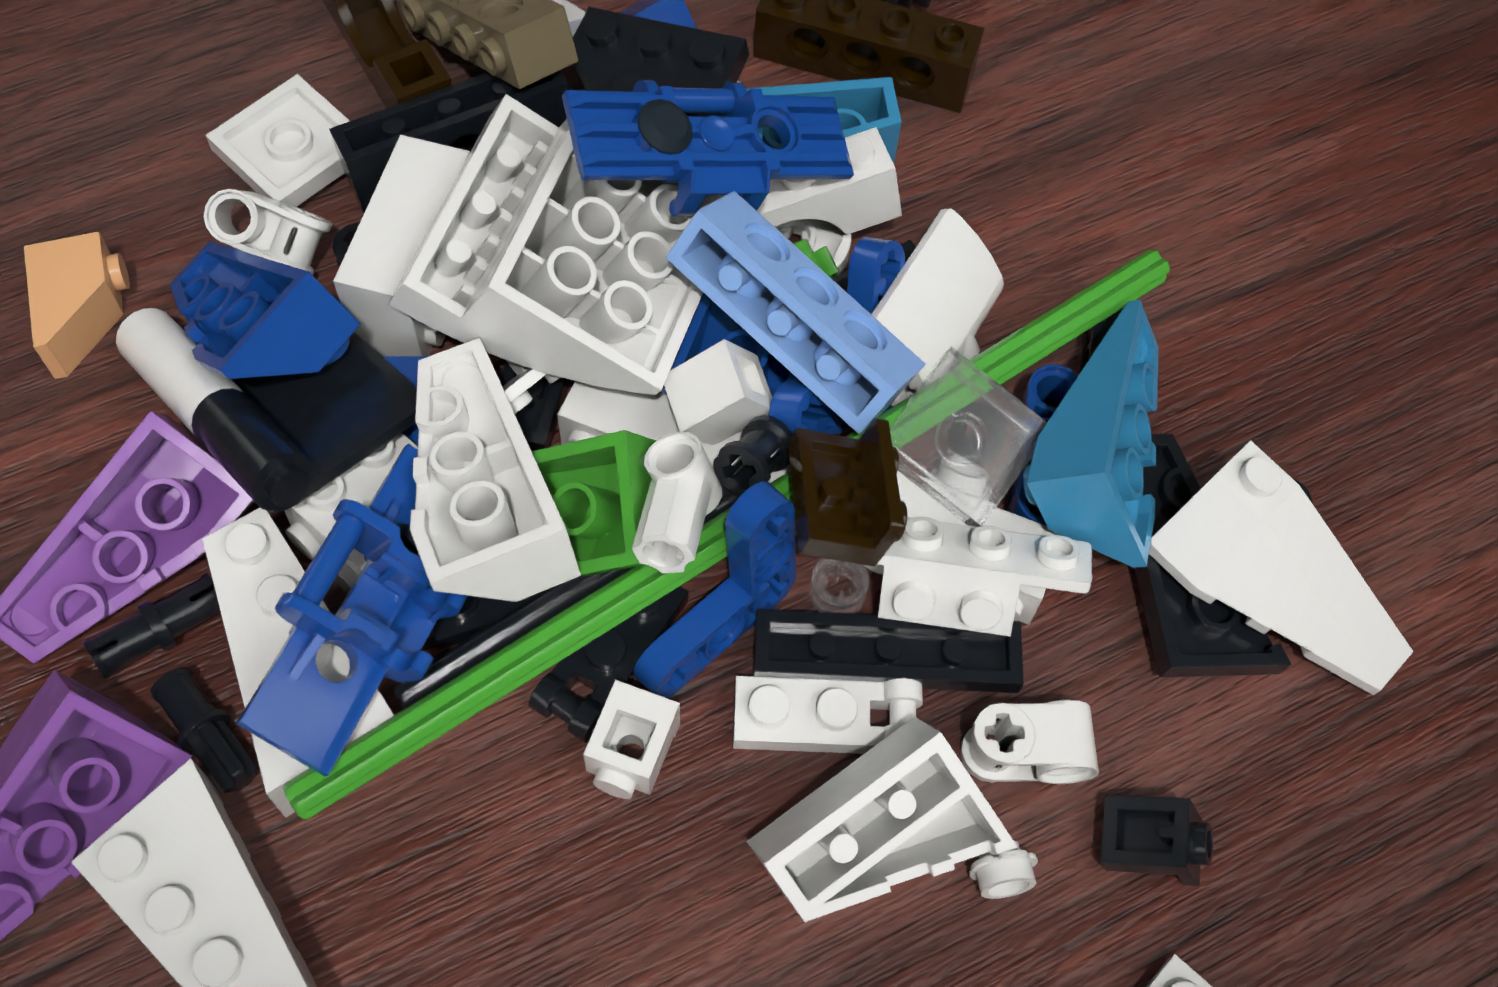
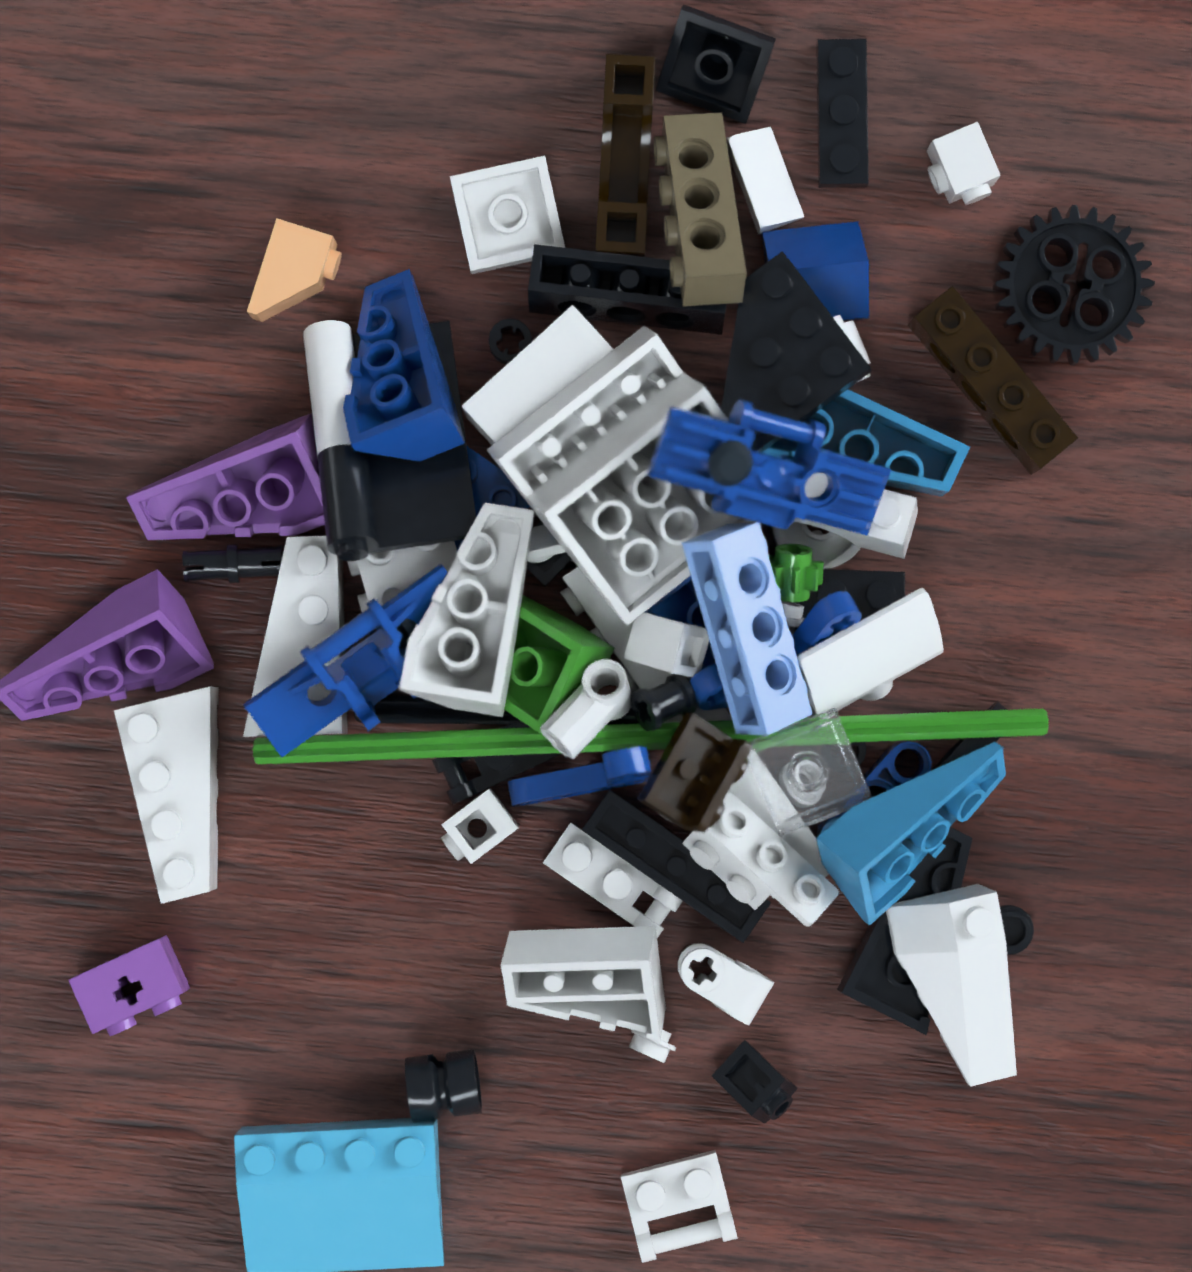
camera: 35 degrees right, 25 degrees up
black axle [150,667,257,793] -> none
white piece [204,189,333,276] -> none

